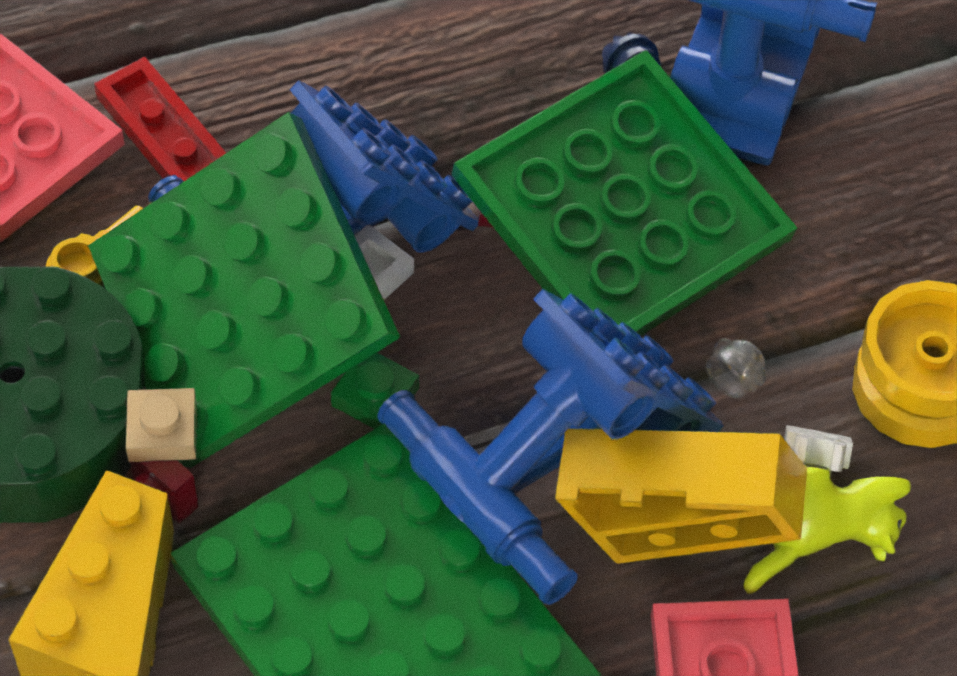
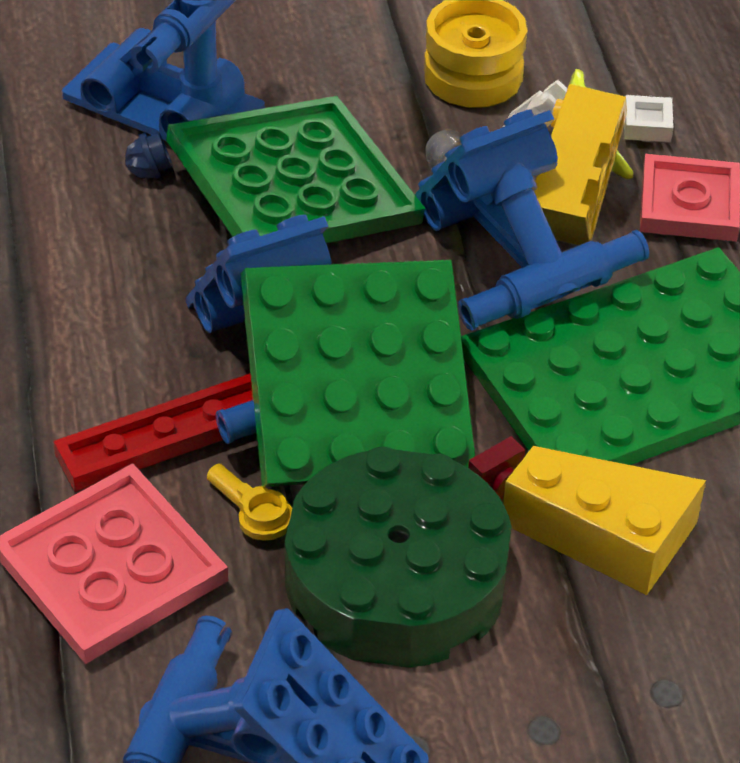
camera: 80 degrees left, 10 degrees down
tan plate [126,388,197,462] -> none
none -> white plate [624,95,673,142]

